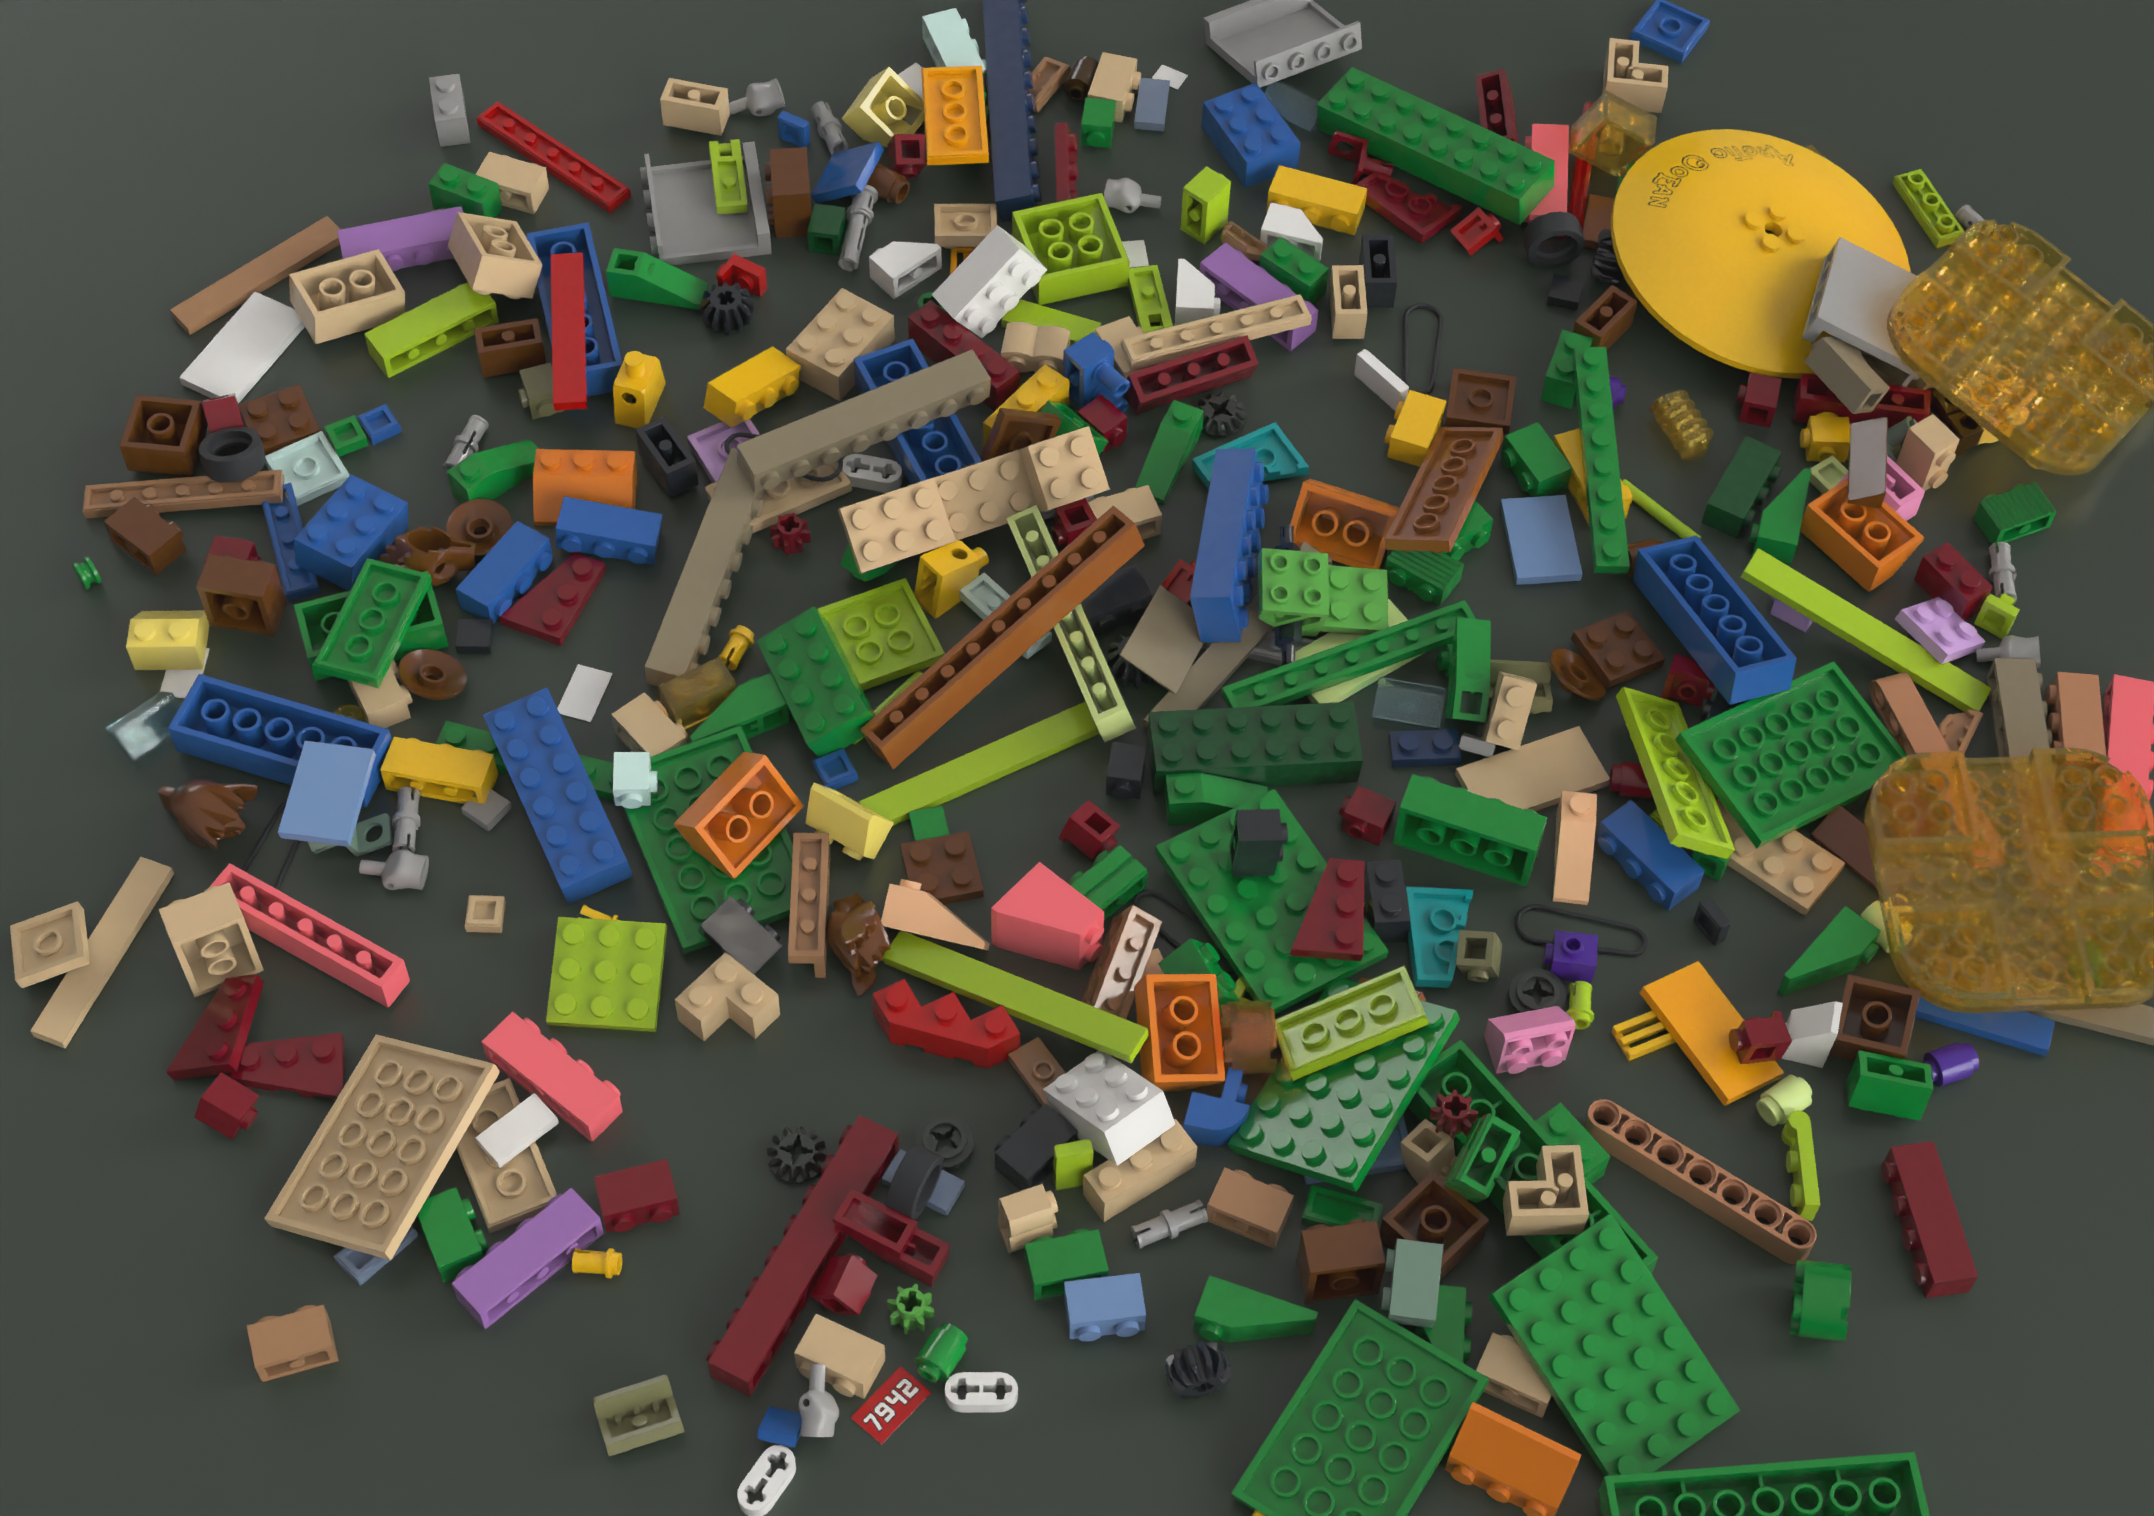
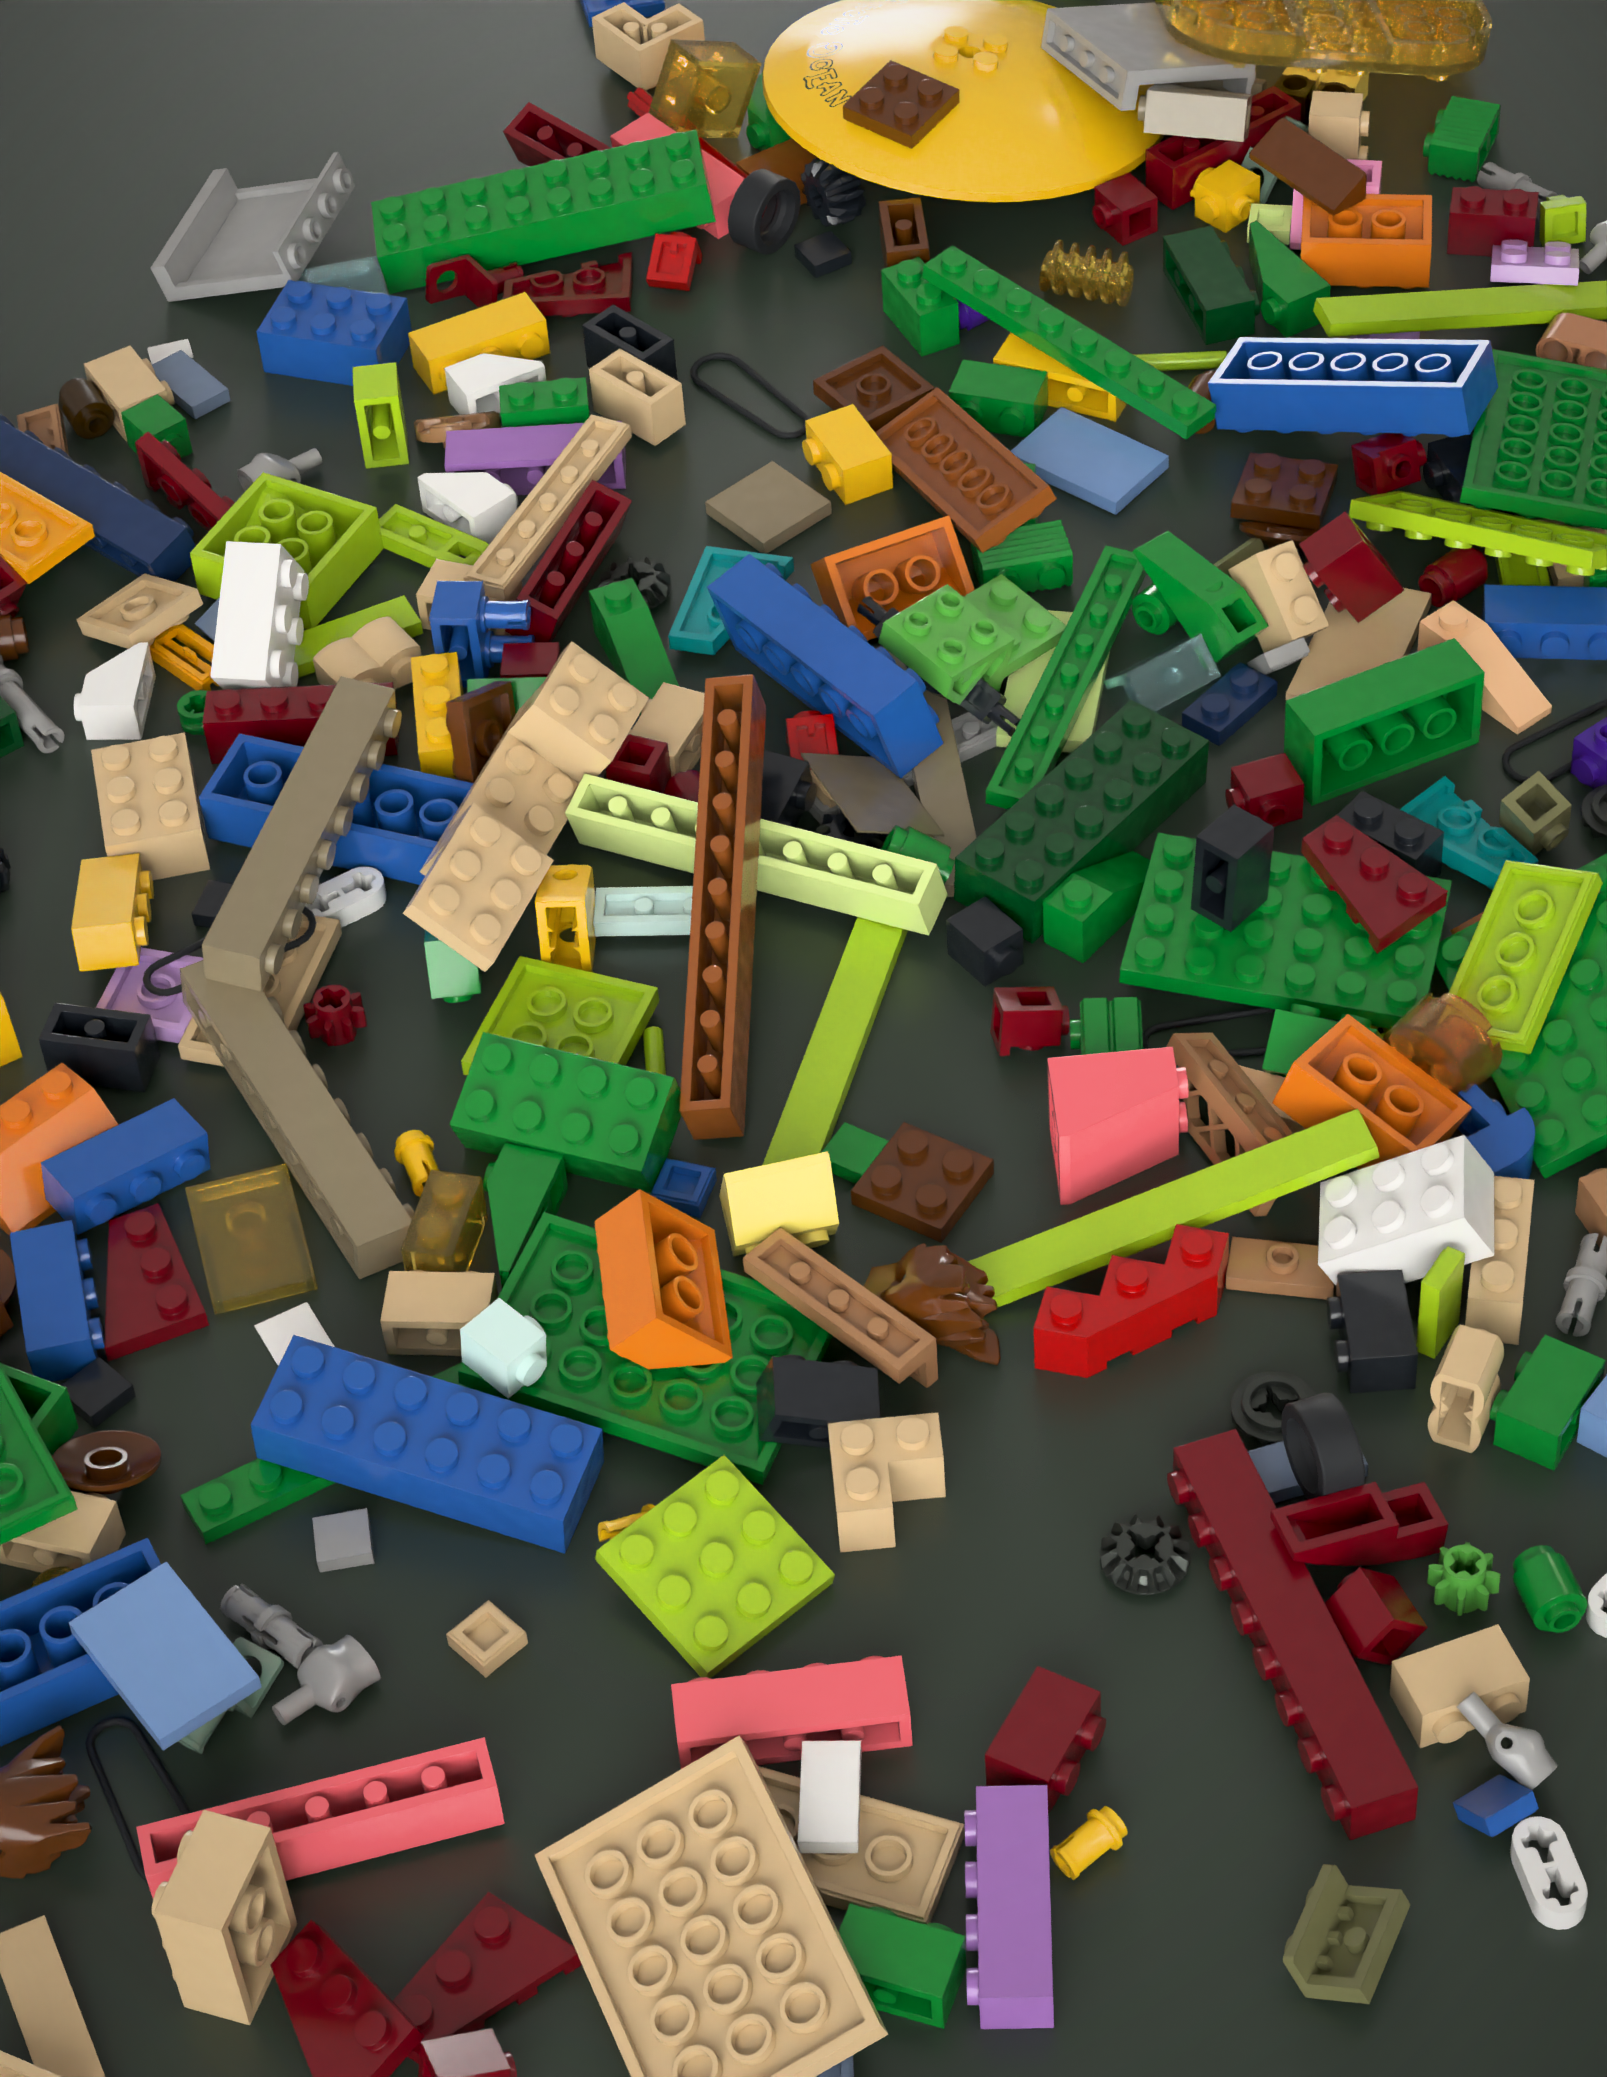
camera: 40 degrees left, 10 degrees down
yellow brick [380,737,498,804] -> none
red sticker [850,1366,932,1445] -> none
light nougat slope [881,879,990,950] -> none
white tile [1354,349,1409,411] -> none
none -> clear yellow tile [185,1163,318,1314]
none -> dark tan tile [705,461,832,554]
none -> reddish brown plate [843,60,960,149]
none -> green brick [881,825,955,884]
none -> dark red brick [1299,511,1405,623]

